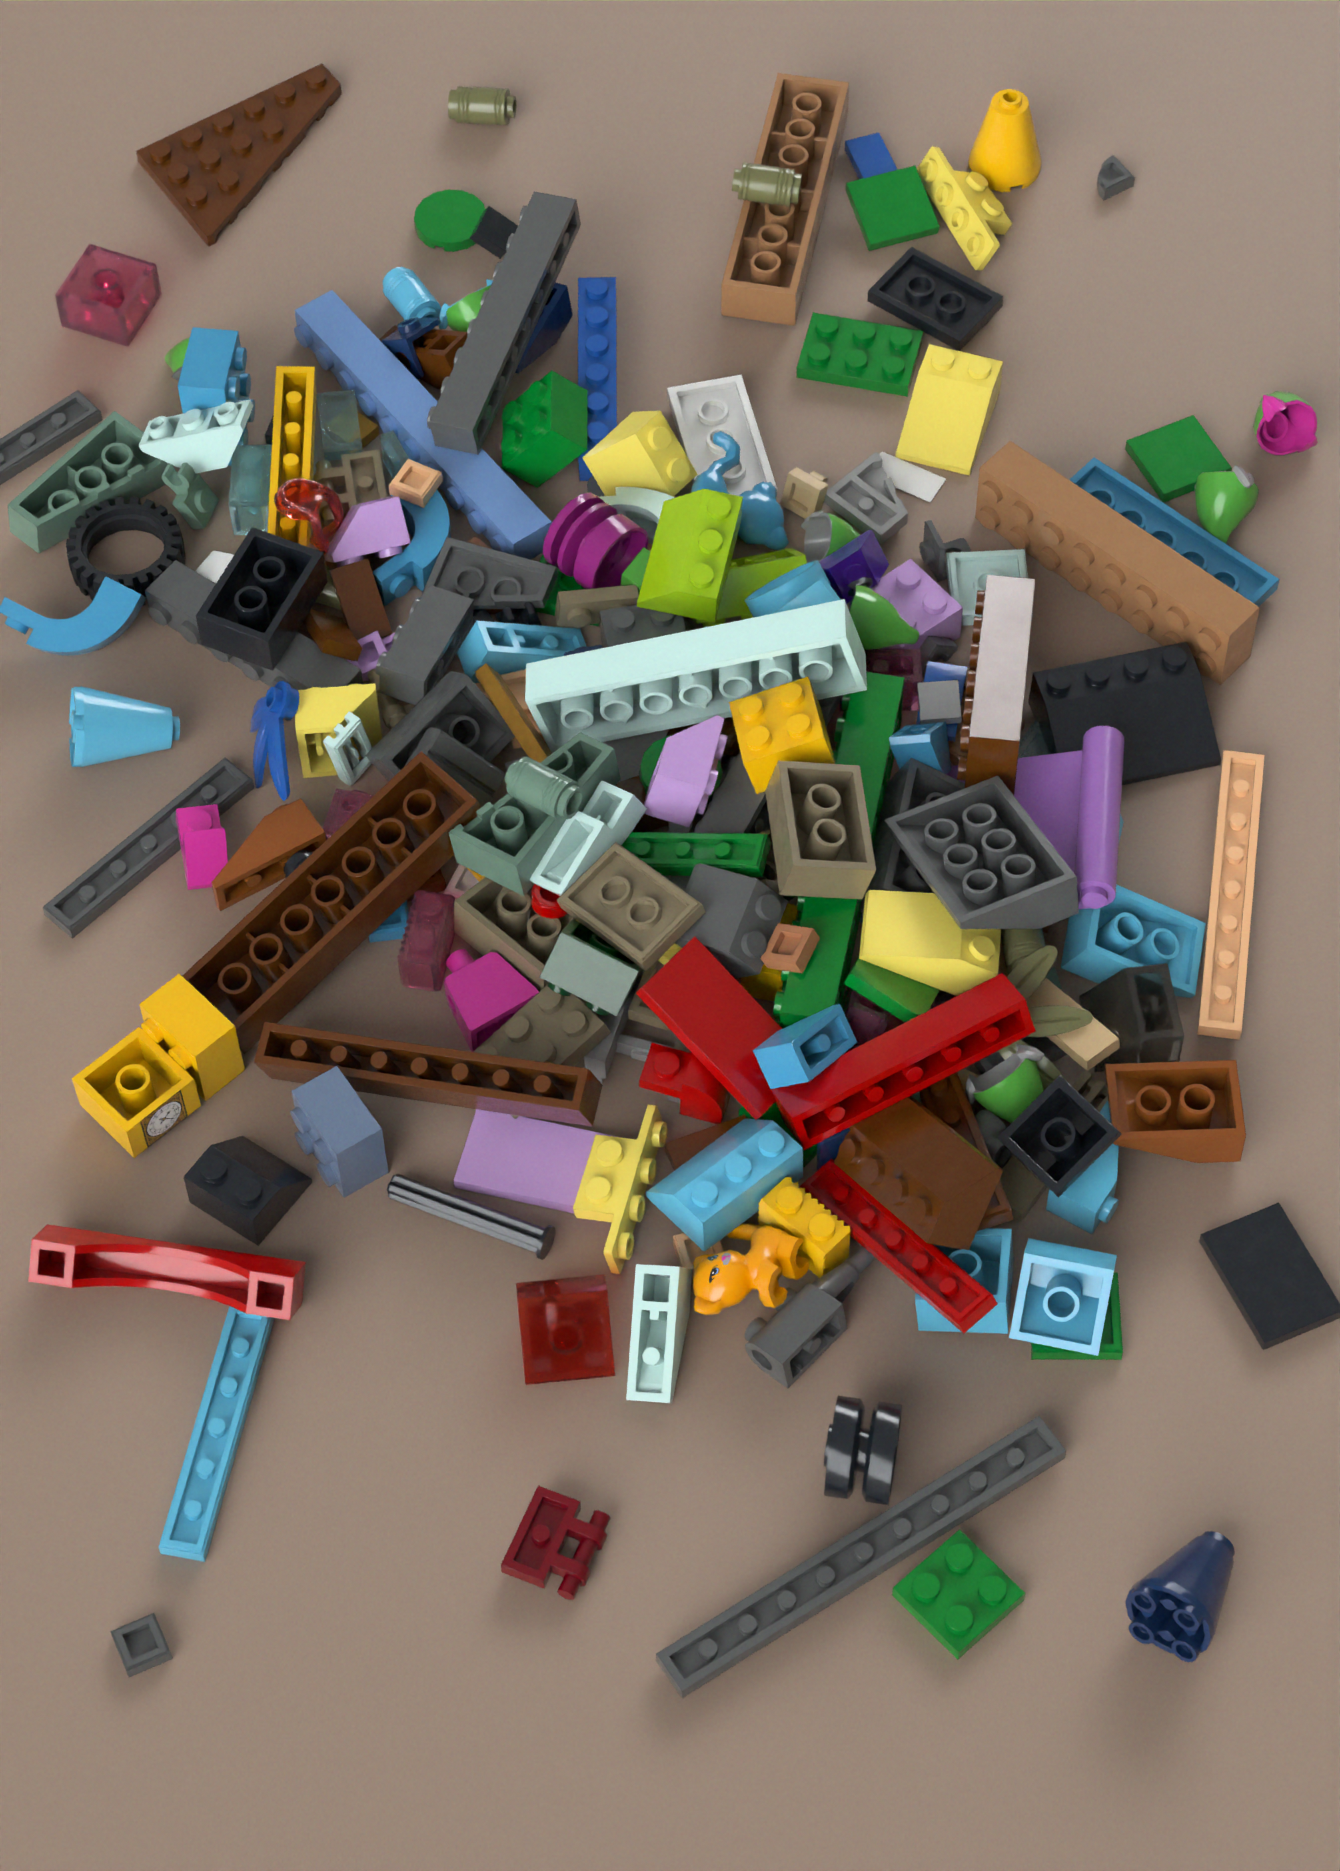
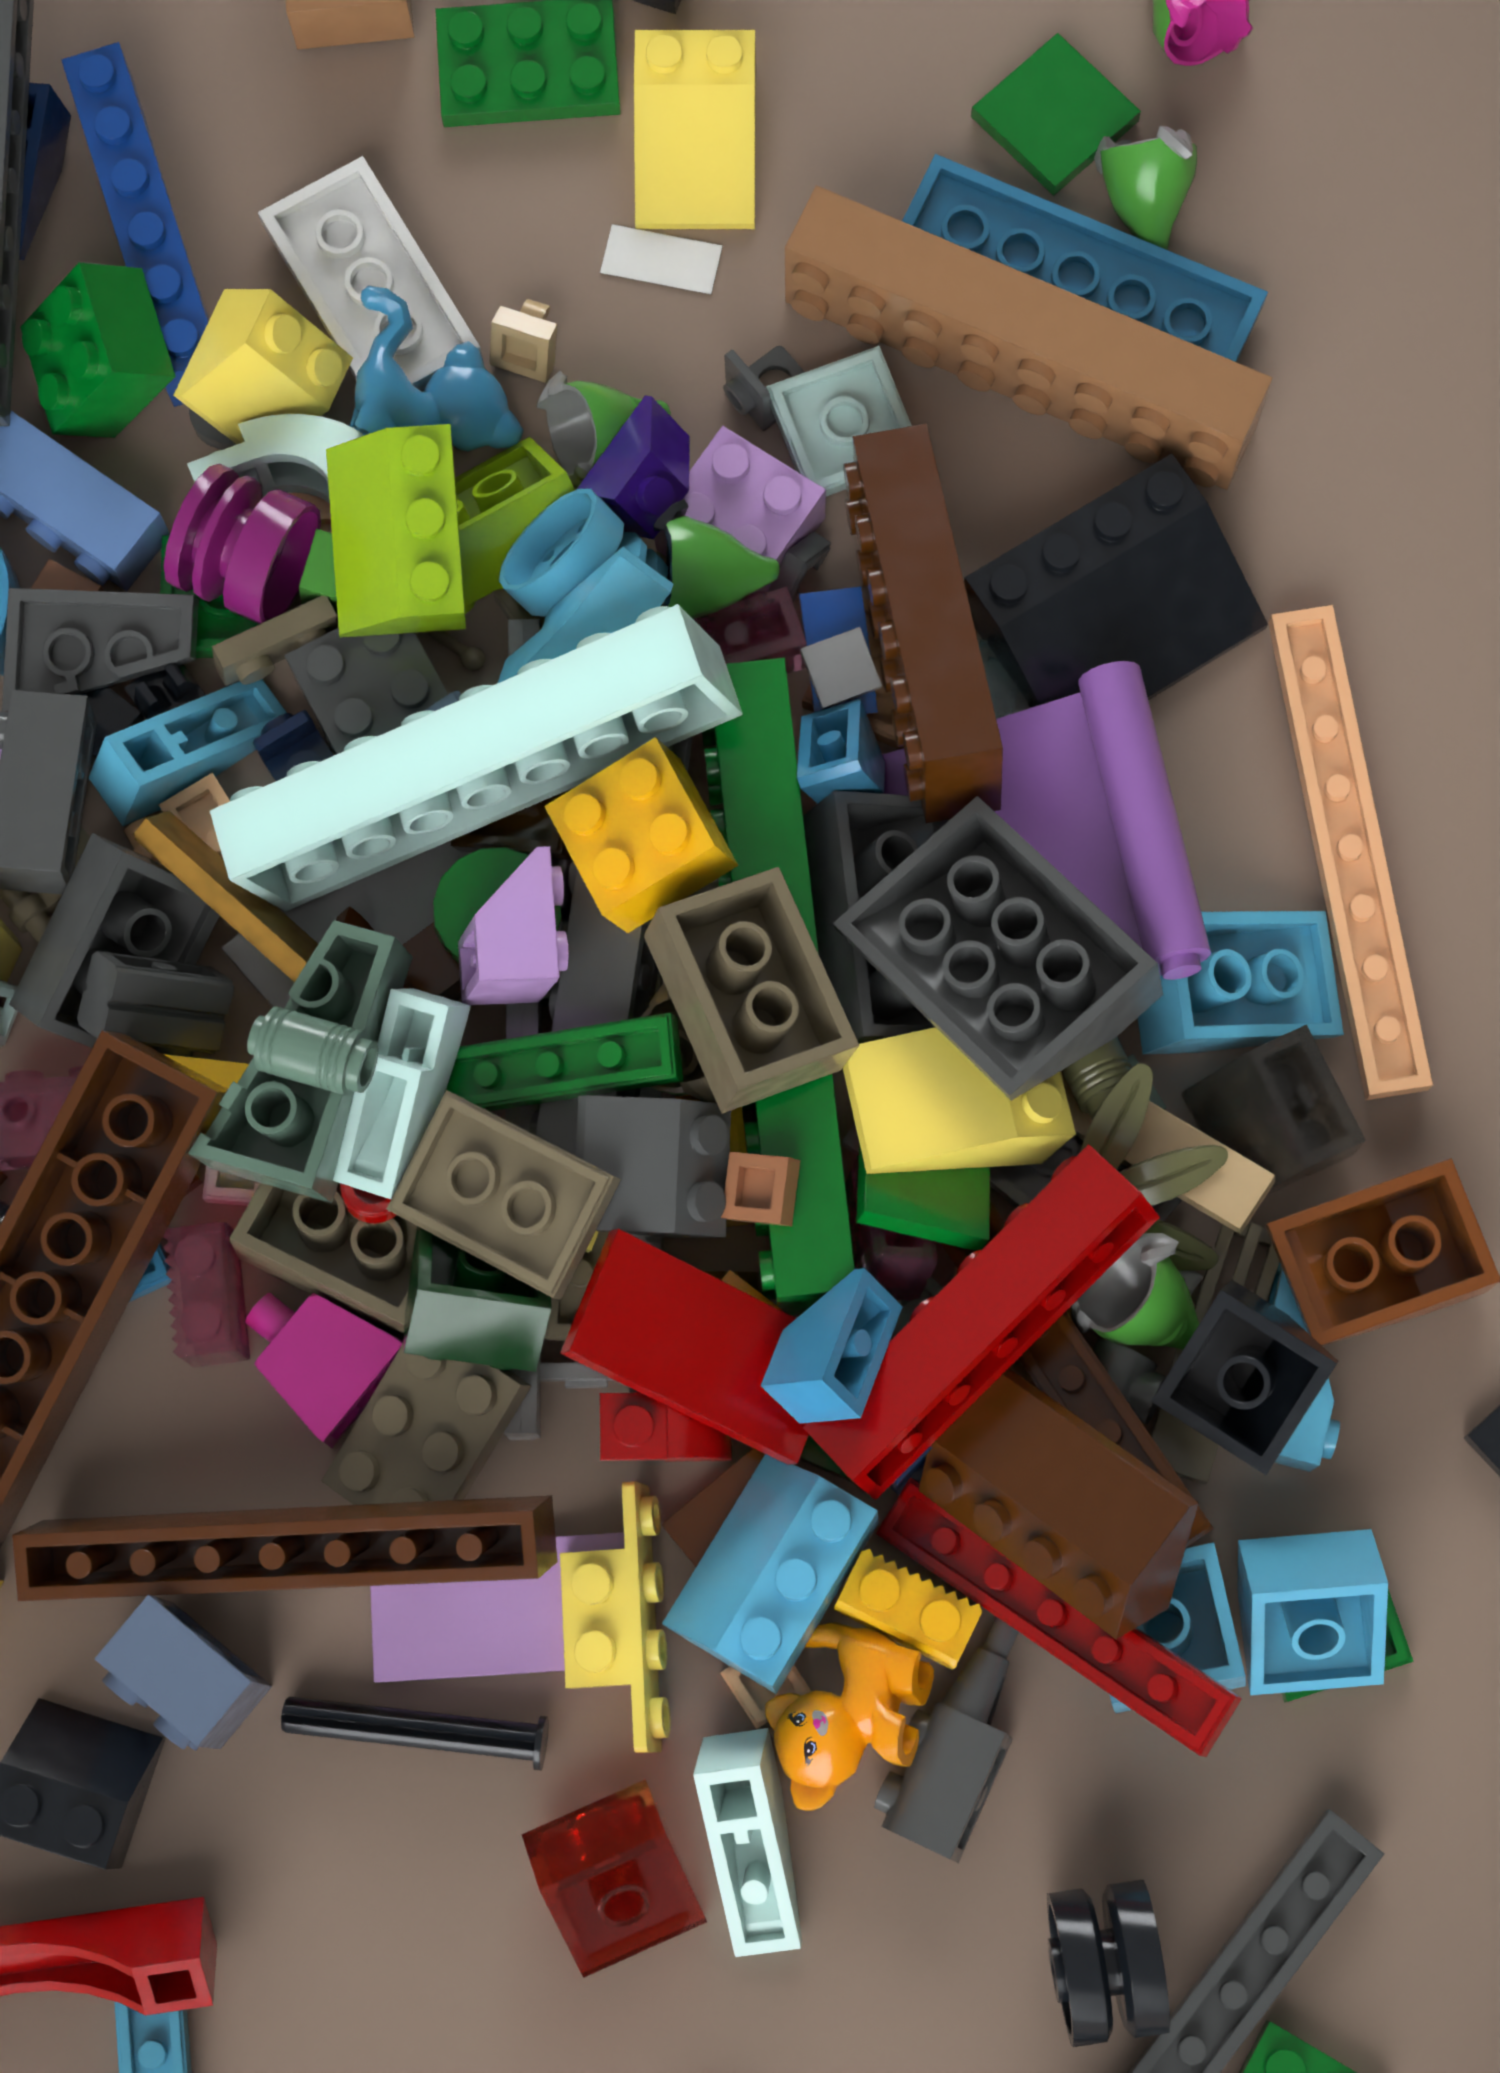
camera: 15 degrees left, 20 degrees up
light grey wing [824,452,908,545] -> none

